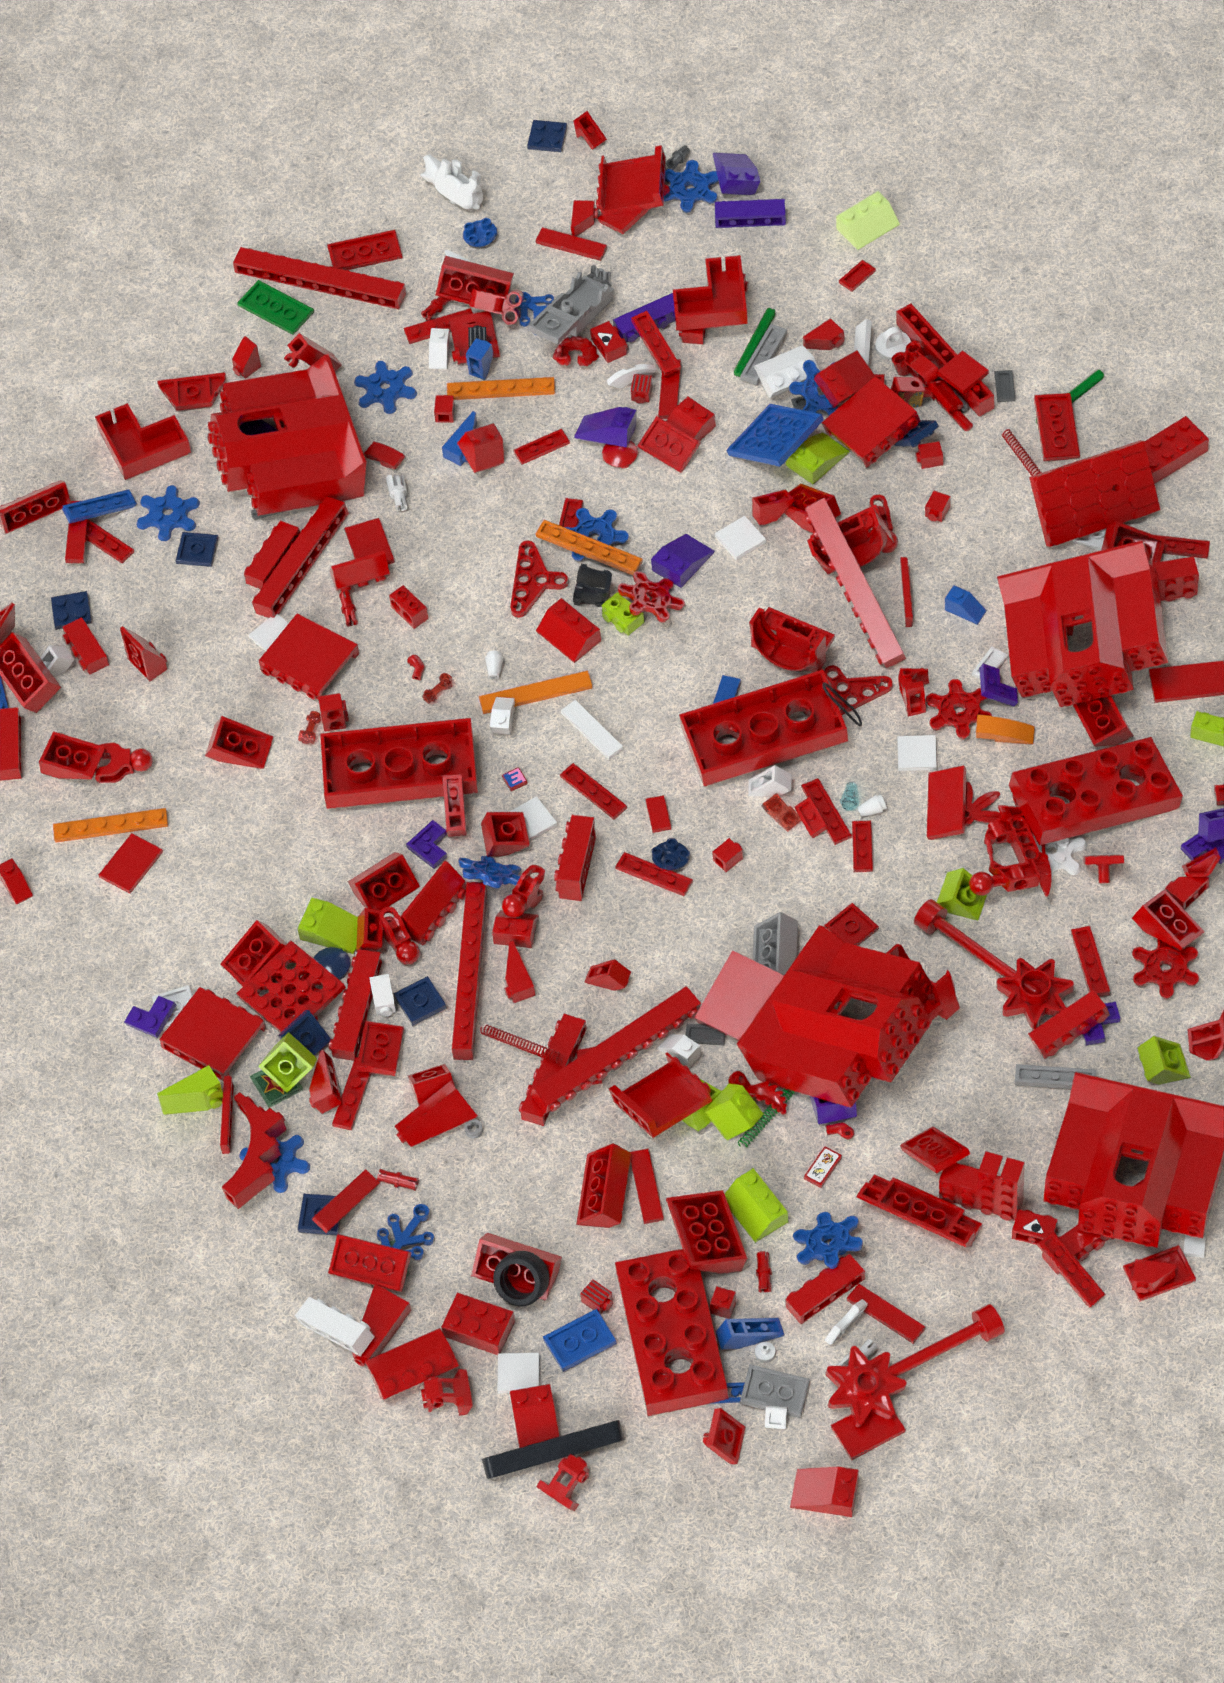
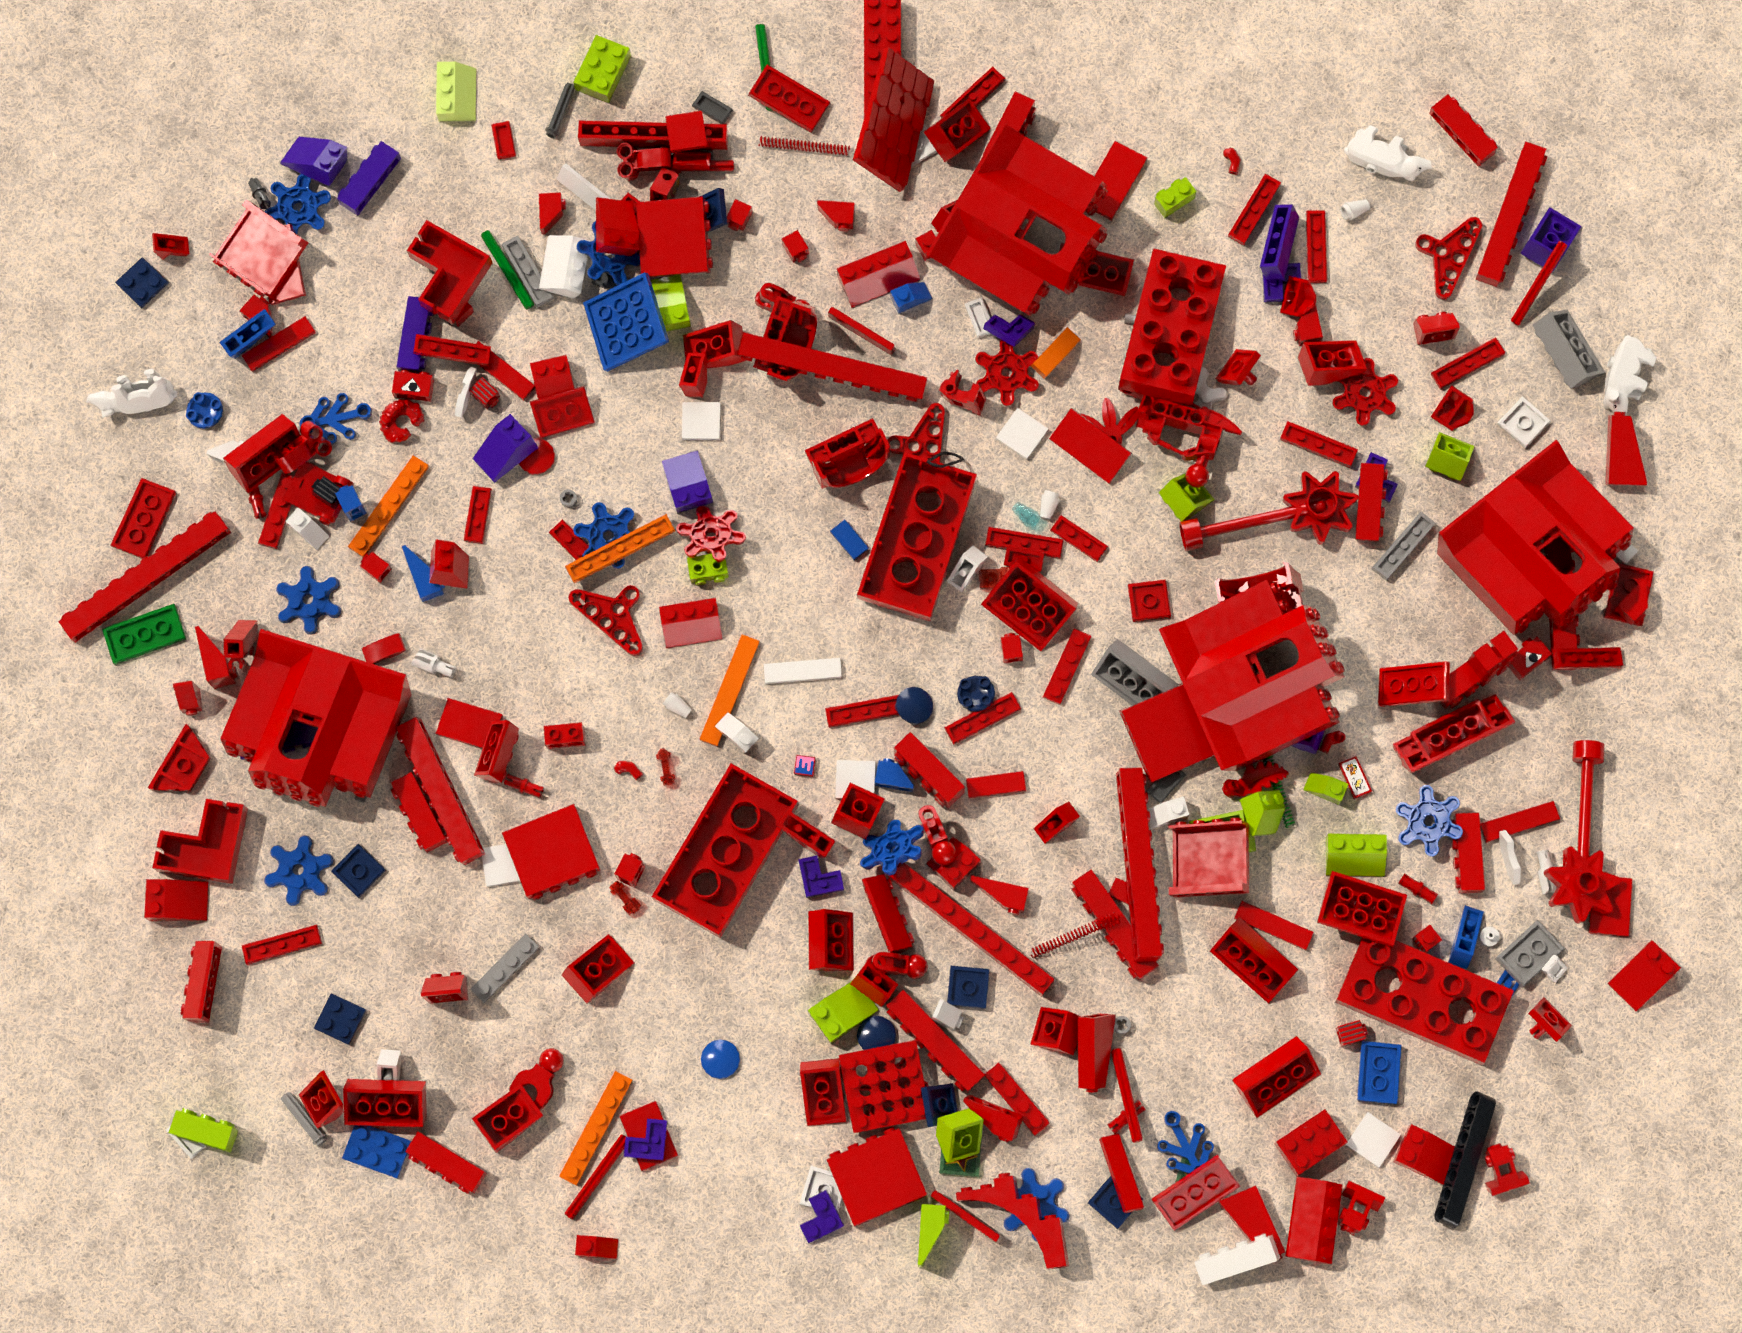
camera: 55 degrees left, 20 degrees up
blue tile [62,489,137,524] -> none
red brick [62,617,109,675] -> none
red tile [65,501,88,563] -> none
red tile [356,1021,404,1076] -> none
black tyre [493,1251,549,1307] -> none
light grey piece [527,265,614,344] -> none
black piece [573,563,612,607] -> none
red tile [645,795,671,833] -> none
white tile [875,327,911,361] -> none
none -> red slope [144,879,209,921]
none -> red slope [195,626,238,689]
none -> blue slope [219,309,276,359]
none -> light grey plate [470,933,540,1003]
none -> dark grey axle [545,82,575,139]
none -> light grey bush [560,489,577,508]
none -> red axle [565,1134,626,1220]
none -> lime brick [573,35,631,103]
none -> dark purple plate [624,1119,668,1161]
none -> blue dish [701,1039,740,1079]
none -> red slope [817,200,855,232]
none -> red slope [837,241,920,308]
none -> blue slope [875,758,914,792]
none -> dark blue dish [895,687,933,725]
none -> red tile [966,771,1026,799]
none -> red slope [981,556,1078,651]
none -> red plate [1043,628,1091,705]
none -> red axle [1111,1048,1143,1143]
none -> lime slope [1303,773,1348,805]

